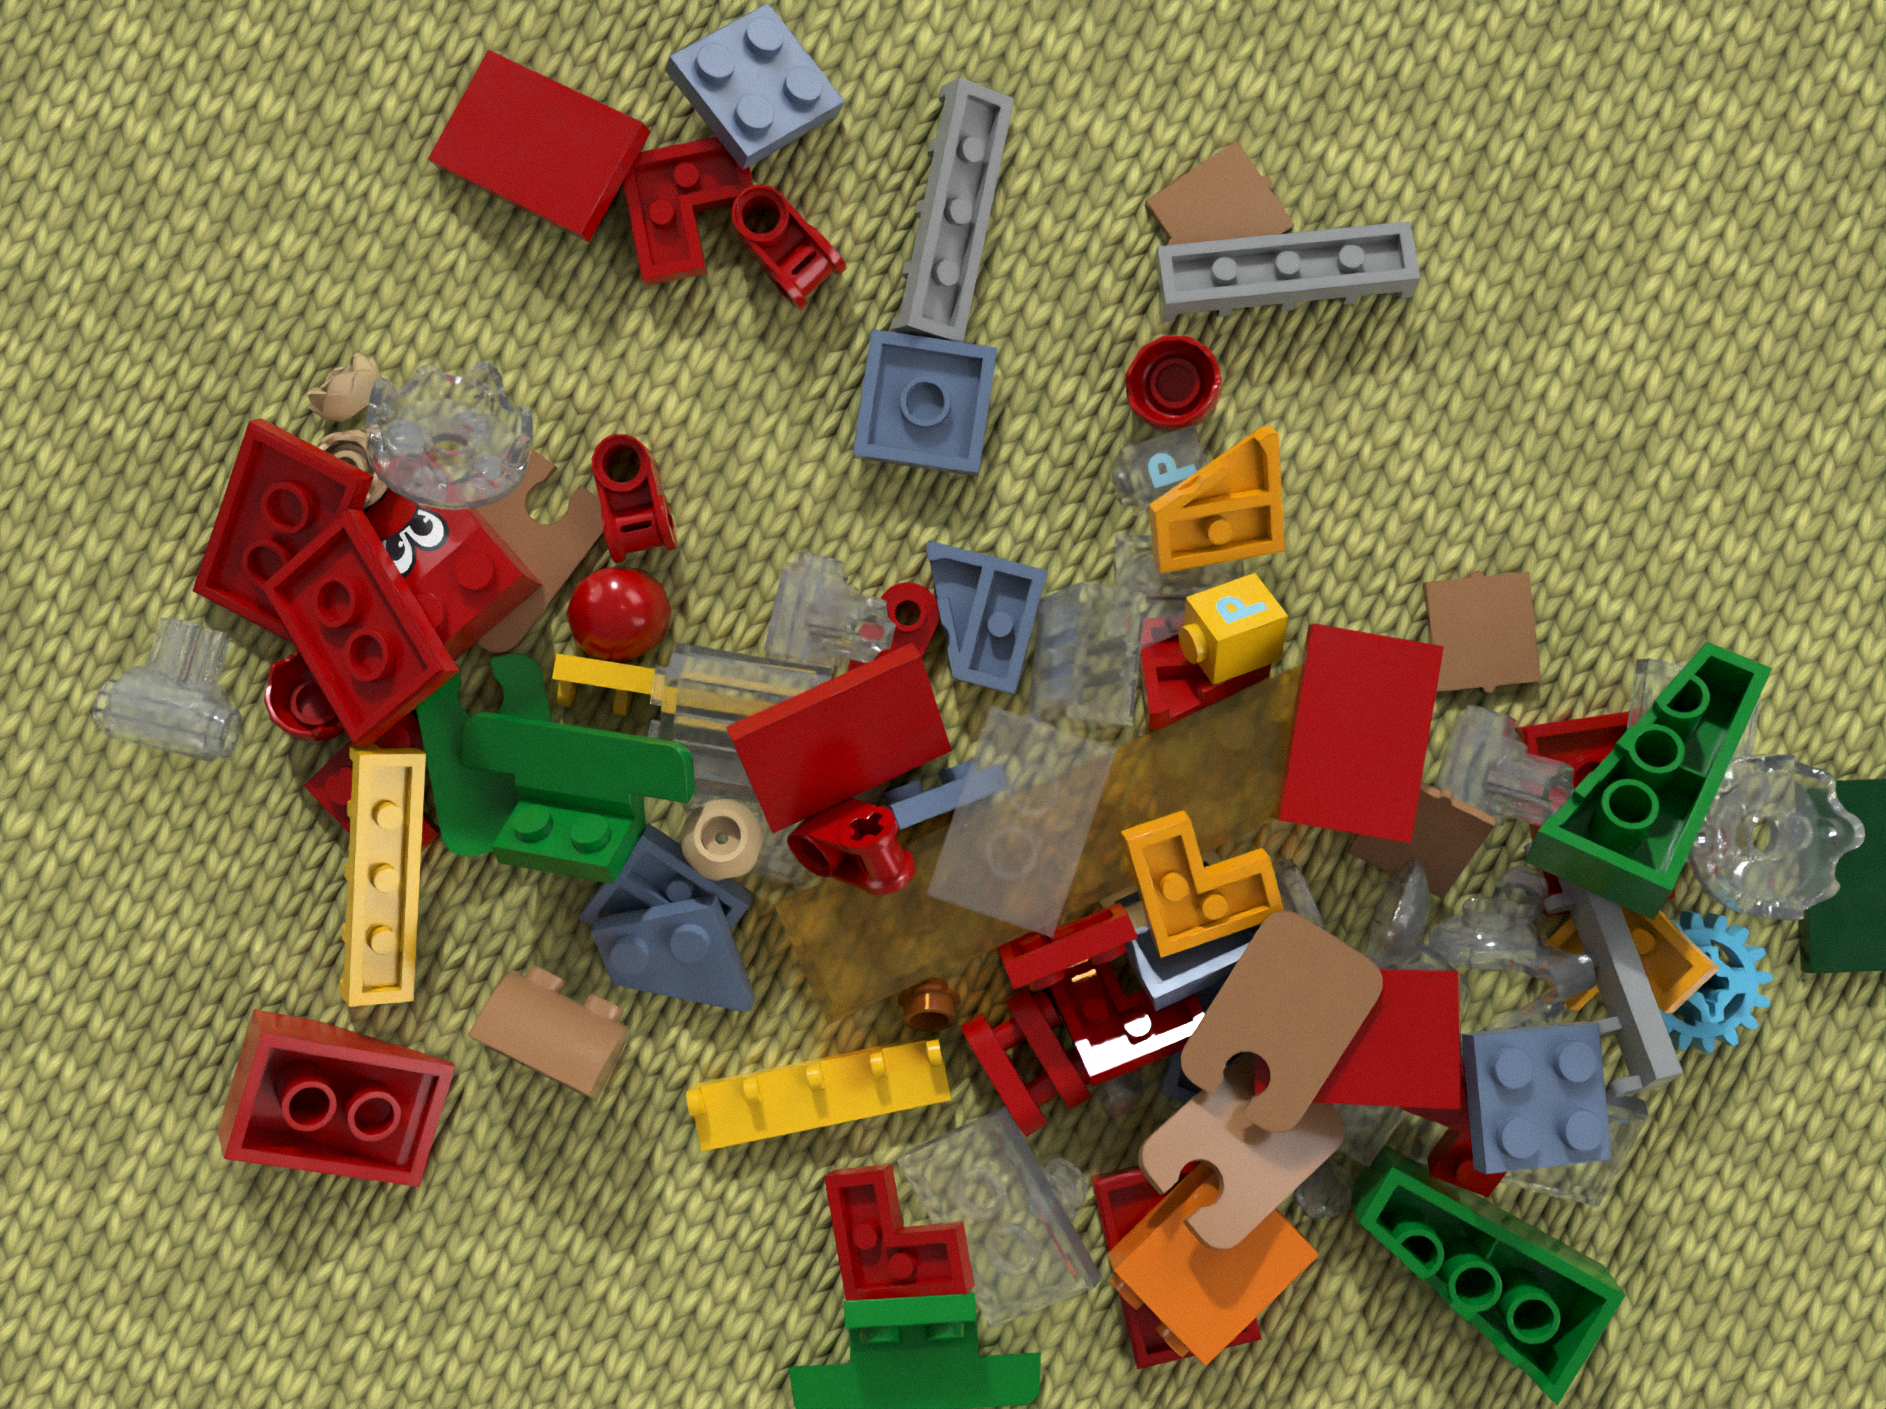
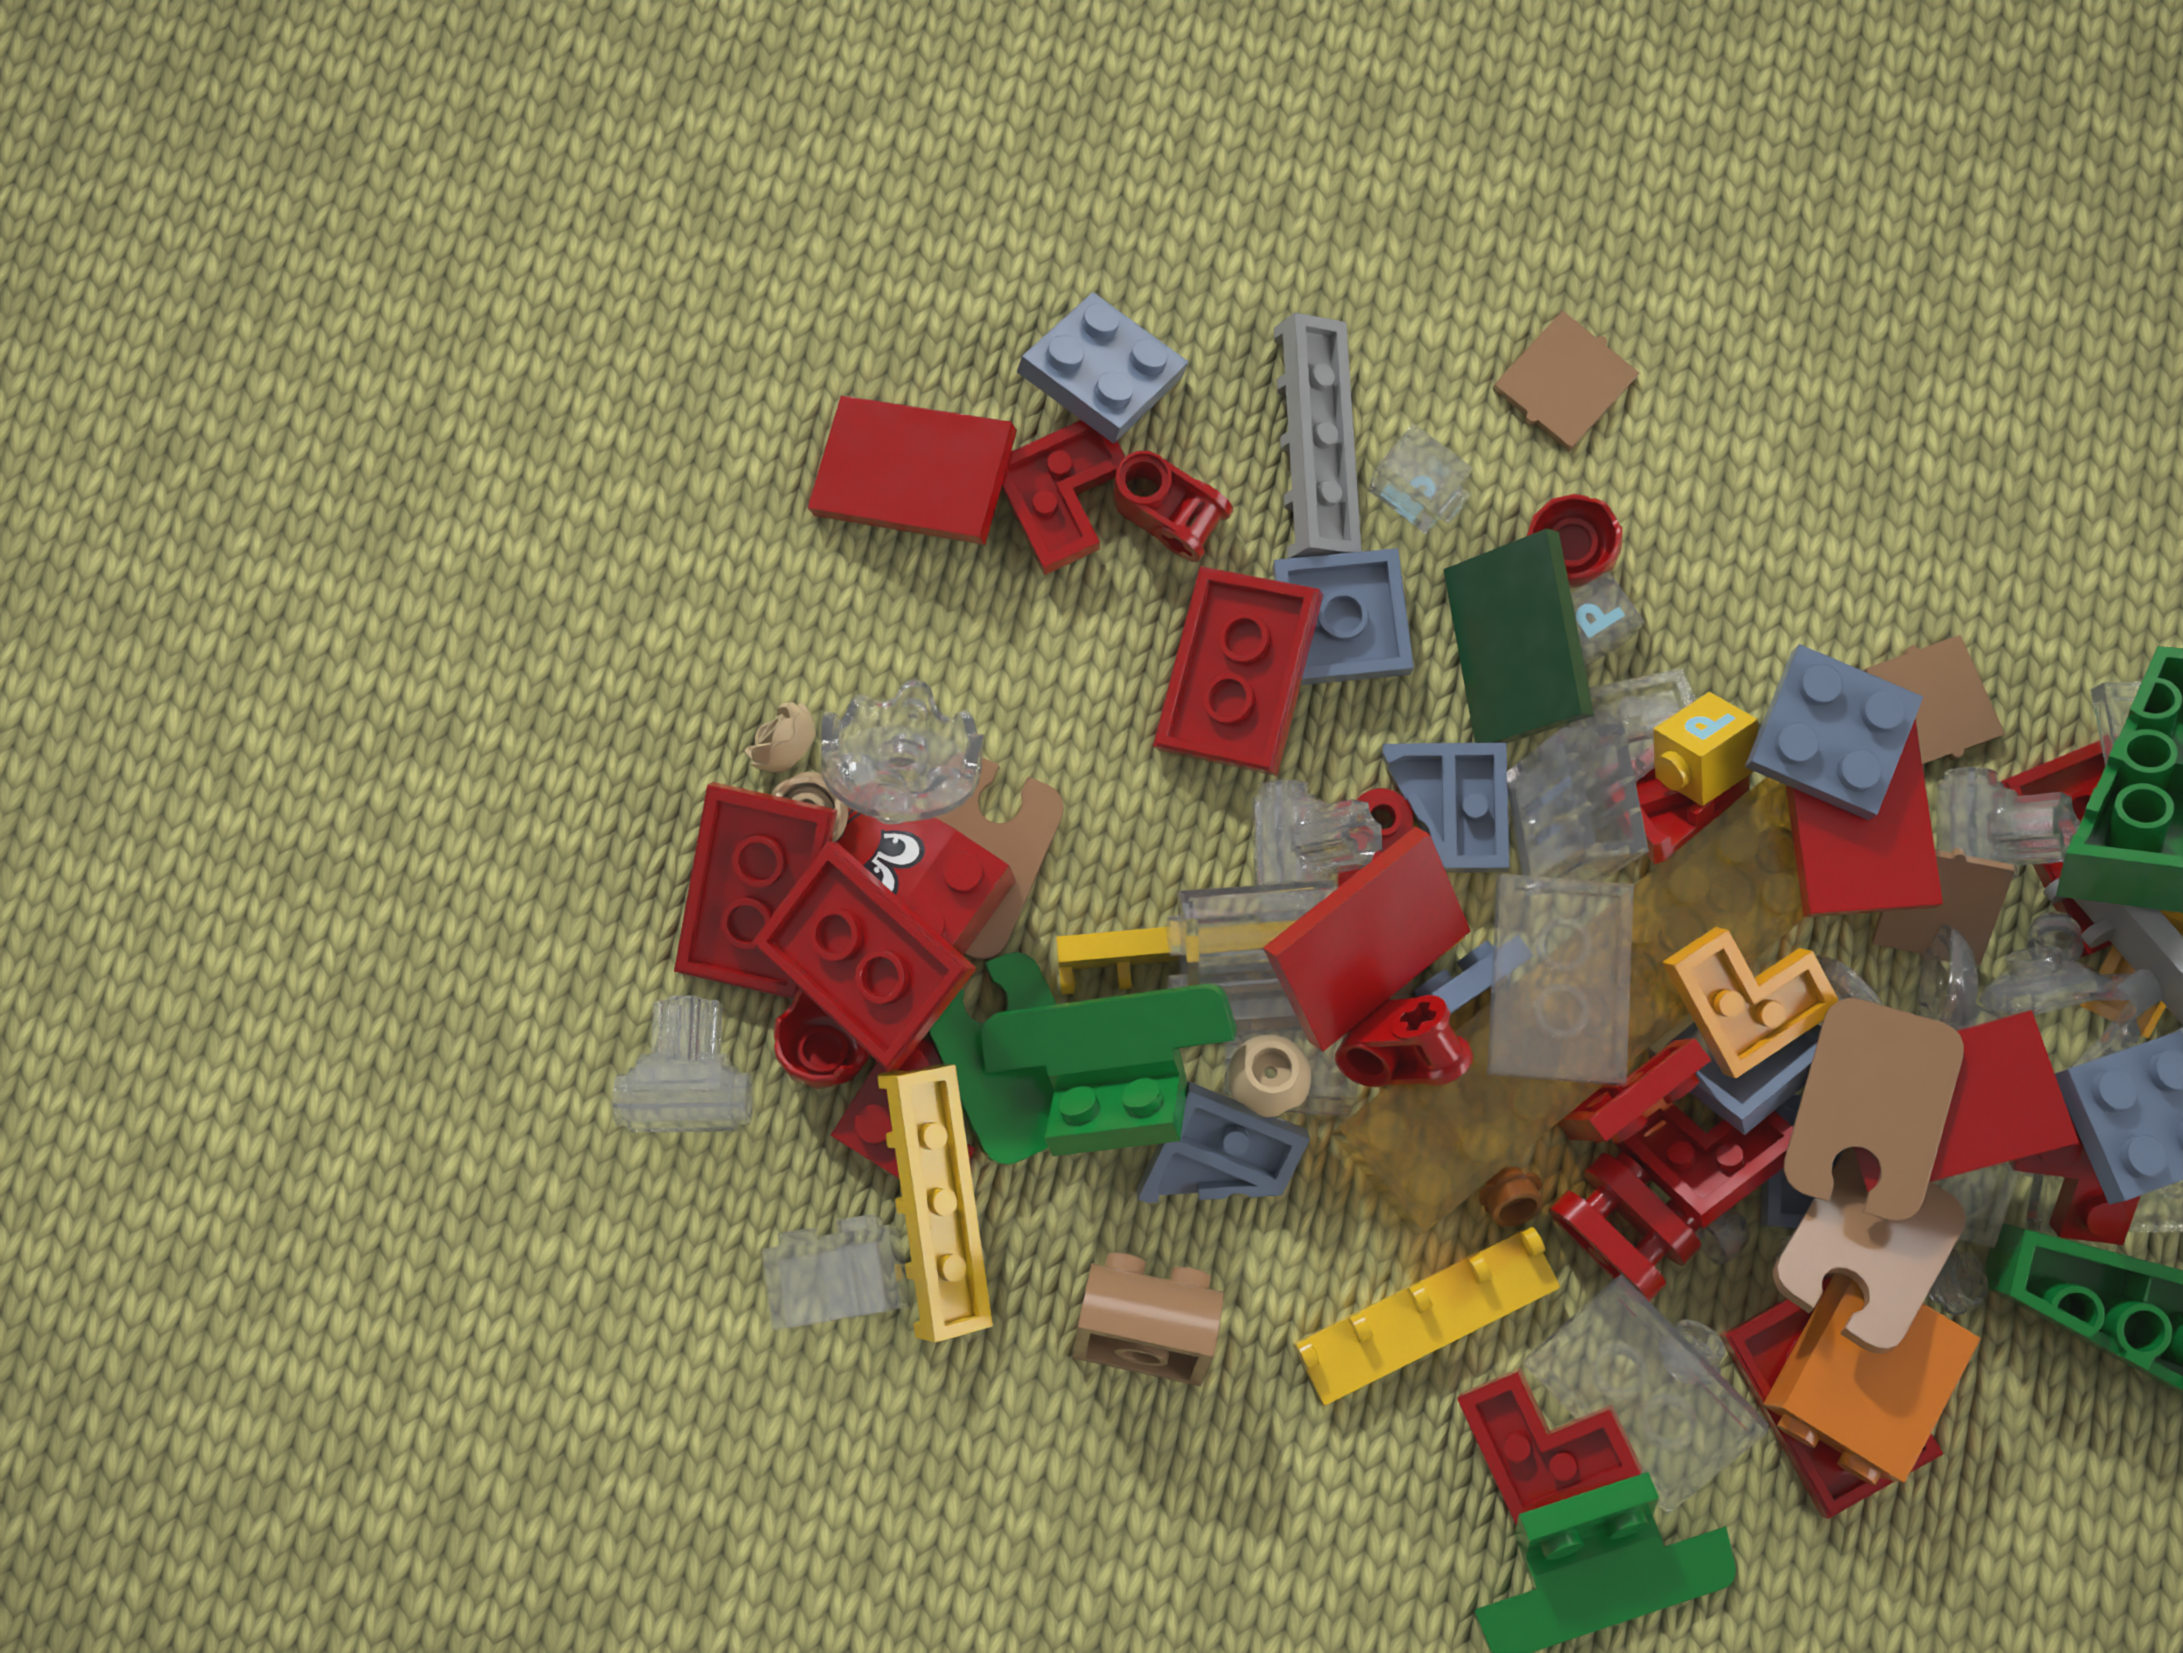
camera: 15 degrees left, 10 degrees down
red slope [218,1009,455,1187] -> none
red hair [566,566,671,663] -> none
sand blue wing [591,894,755,1012] -> none
red piece [592,434,678,563] -> none
light orange wing [1149,426,1285,574] -> none
light grey hinge [1155,221,1420,323] -> none
none -> clear brick [762,1215,911,1330]
none -> red tile [1153,566,1324,776]
none -> clear brick [1368,423,1473,534]
none -> dark green tile [1443,529,1594,744]
none -> sand blue plate [1745,644,1923,820]

